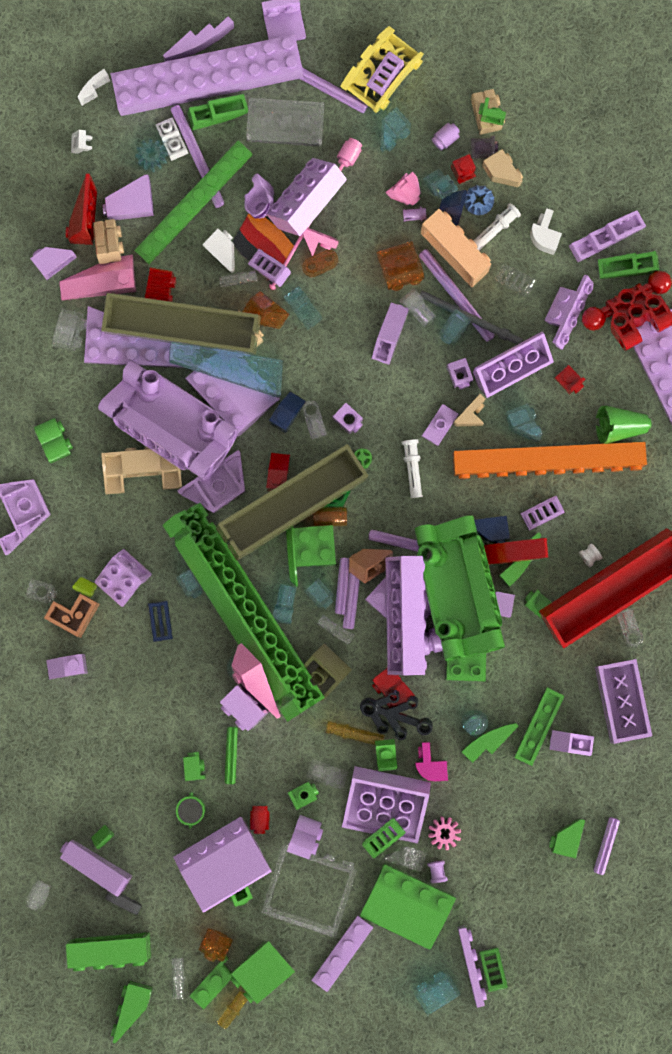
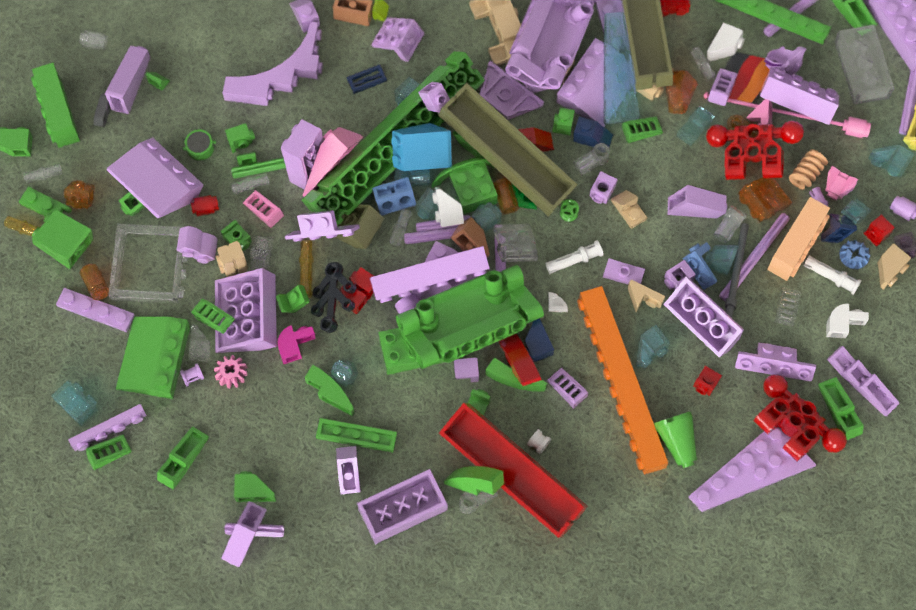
camera: 75 degrees right, 15 degrees down
none -> clear orange piece [79,264,110,300]
none -> bright green slope [157,426,209,490]
none -> tan brick [215,241,248,277]
none -> lavender slope [221,501,267,567]
none -> lavender arch [223,22,323,106]
none -> clear pin [230,173,270,195]
none -> bright green slope [237,151,257,166]
none -> bright pink slope [243,190,284,228]
none -> lavender bracket [285,211,360,242]
none -> medium blue brick [372,177,416,216]
none -> dark azure slope [391,123,452,171]
none -> lavender brick [418,82,450,113]
none -> white slope [432,187,464,227]
none -> bright green slope [444,466,504,495]
none -> clear light blue brick [472,202,502,234]
none -> clear slope [493,224,538,262]
none -> white tile [548,292,568,312]
none -> bright green brick [552,107,575,135]
none -> tan slope [611,190,647,229]
none -> bright green slope [622,117,663,143]
none -> medium blue bracket [682,242,717,289]
none -> red connector [706,120,804,180]
none -> light nougat piece [789,149,828,190]

